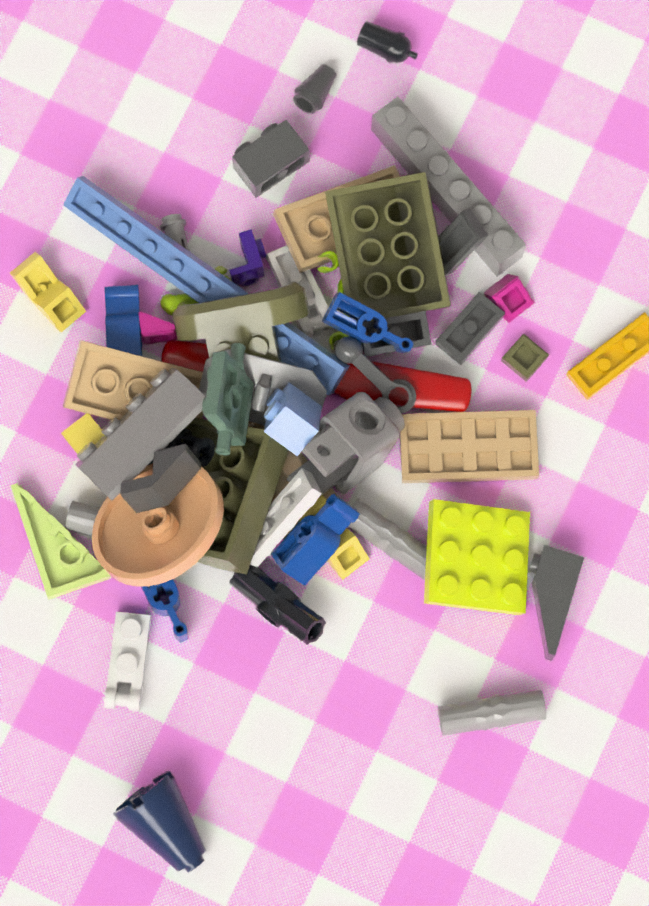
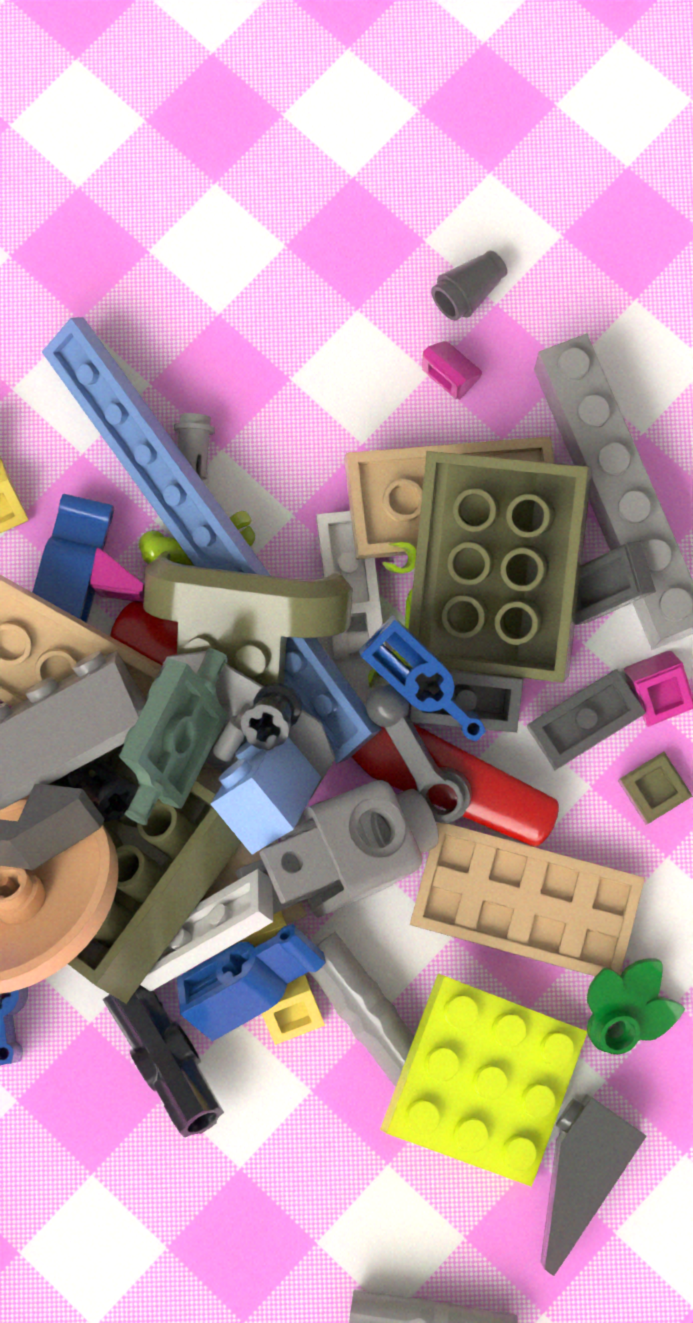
camera: 25 degrees right, 5 degrees up
dark purple bracket [229,229,266,286] -> none
dark grey brick [232,120,310,198] -> none
black piece [357,21,418,64] -> none
none -> black bush [241,682,302,750]
none -> dark pink slope [422,341,482,400]
none -> green plate [587,958,685,1055]

